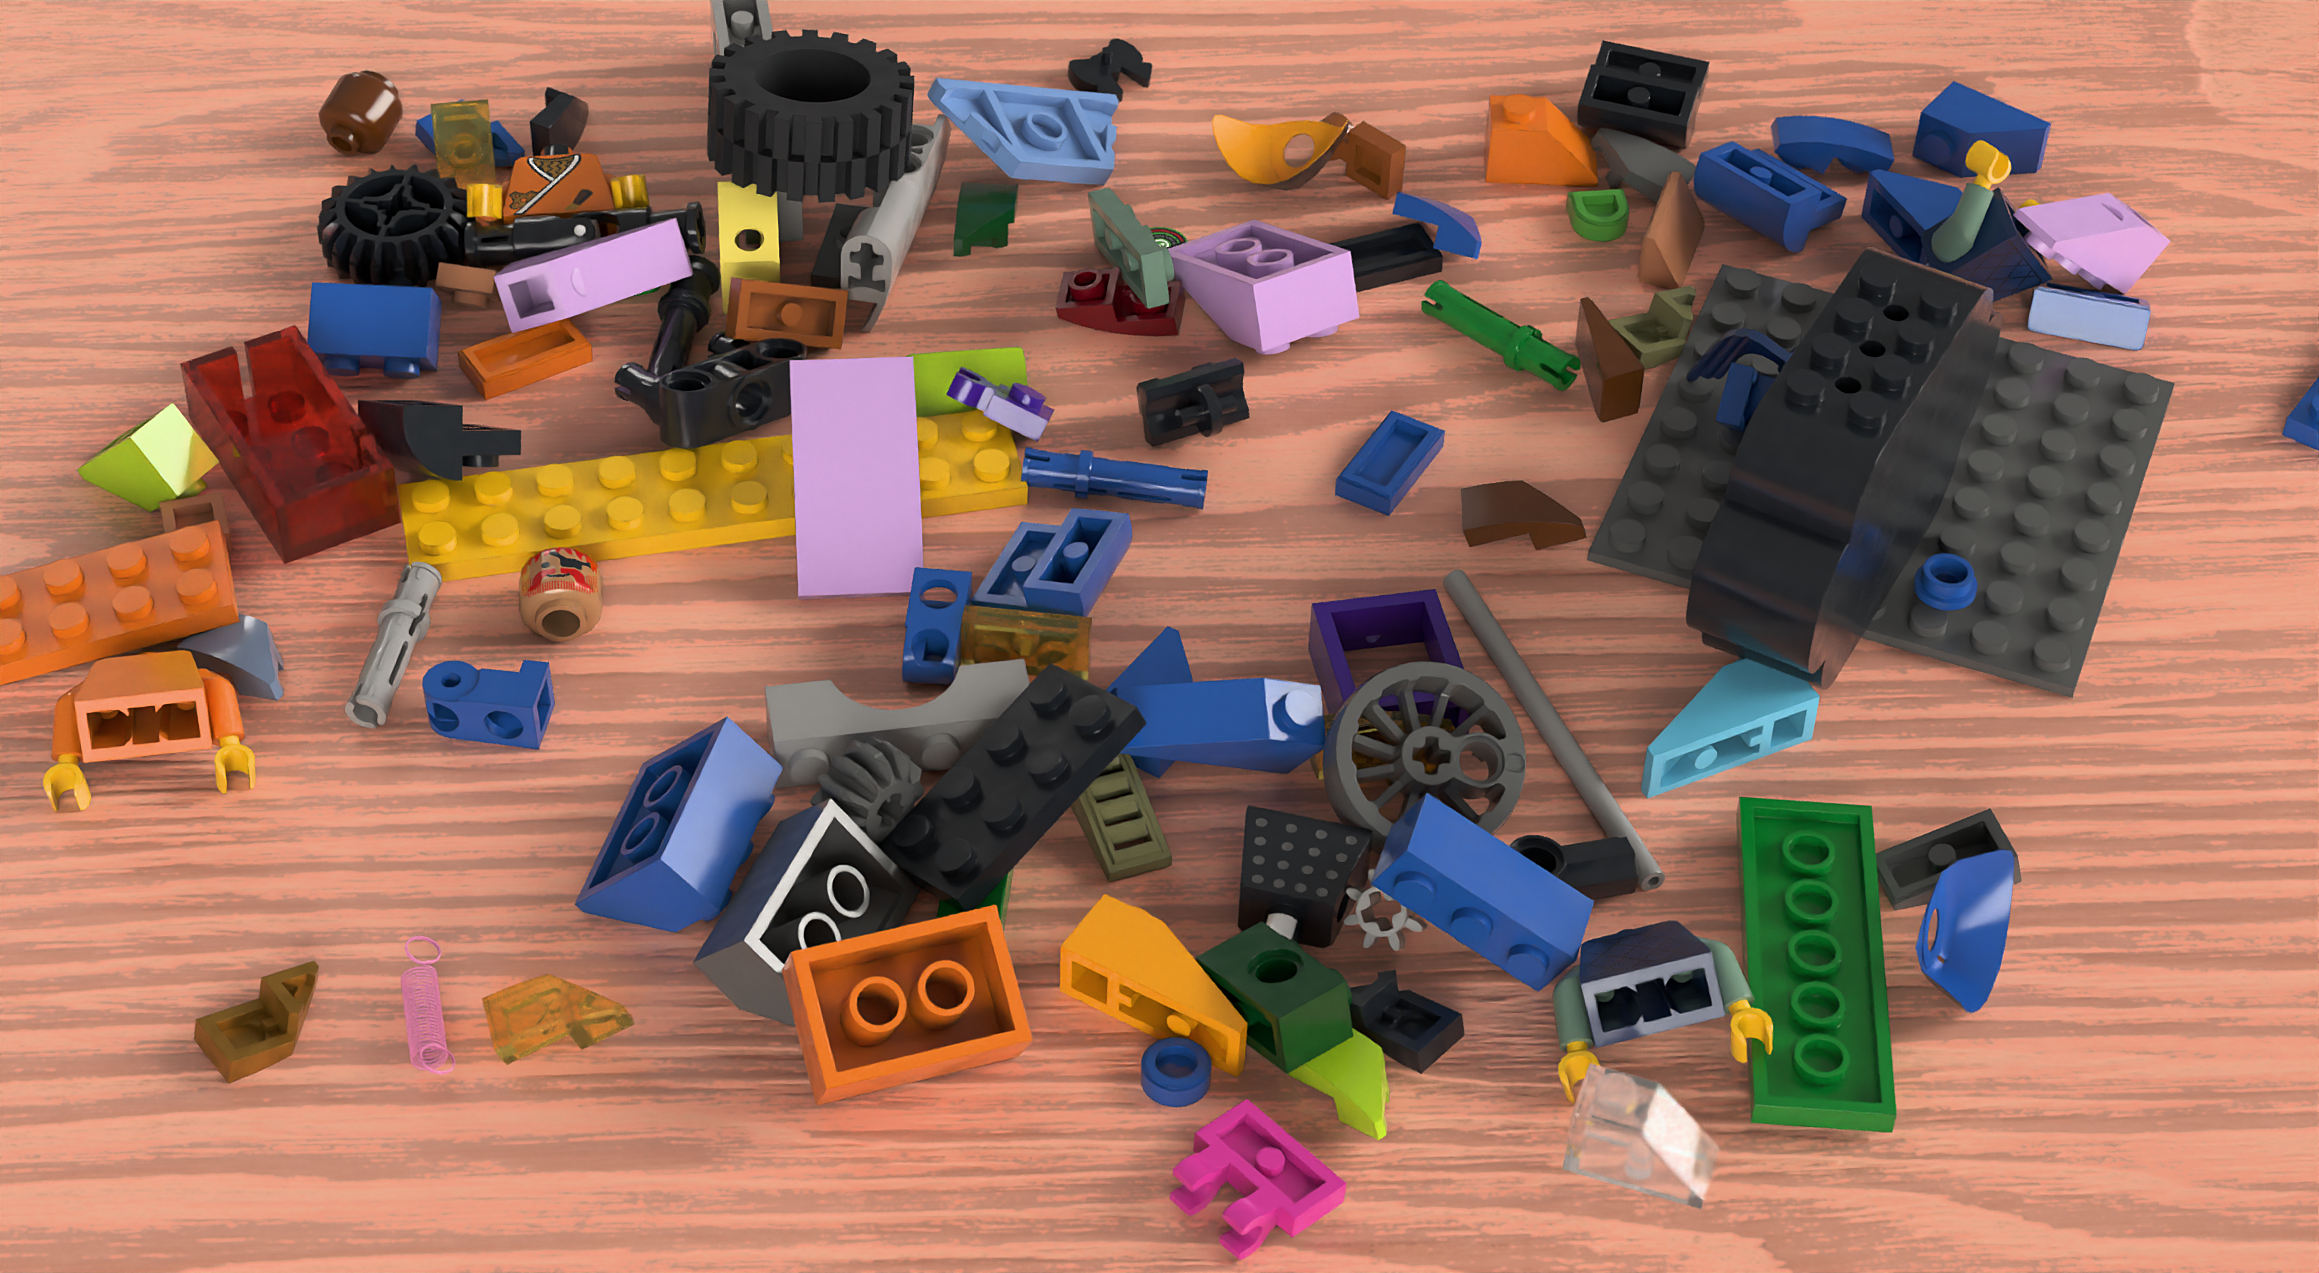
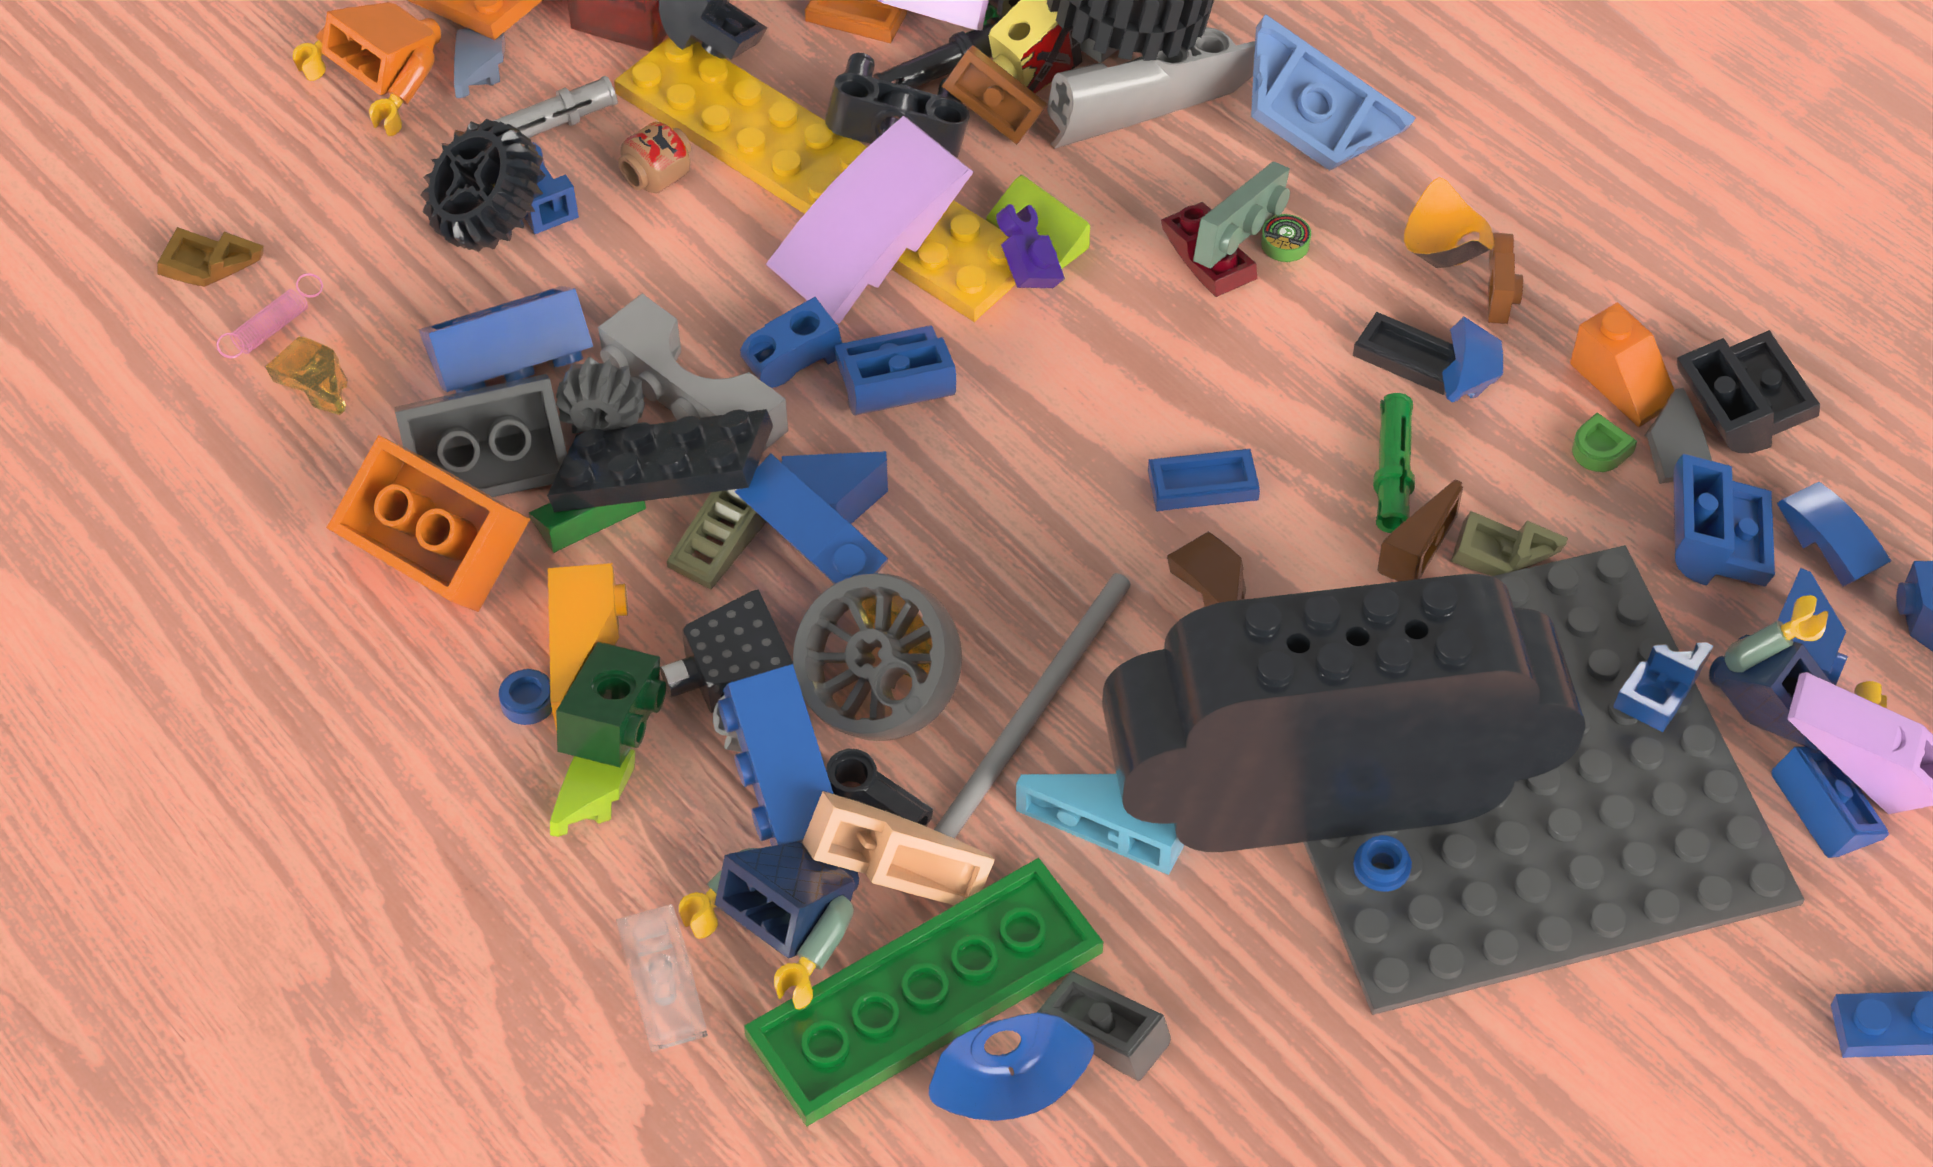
camera: 55 degrees right, 10 degrees up
dark green slope [953,182,1018,257] -> none
clear yellow plate [961,605,1092,681] -> none
blue pin [1021,447,1208,509] -> none
black piece [1067,38,1153,102] -> none
black hips [1136,357,1250,446] -> none
lavender slope [1168,220,1360,355] -> none
dark pink plate [1170,1099,1347,1260] -> none
dark purple window [1308,589,1469,755] -> none
black slope [1349,970,1465,1074] -> none
nougat slope [1637,171,1705,289] -> none
none -> black gear [420,119,546,252]
none -> light nougat slope [802,791,995,905]

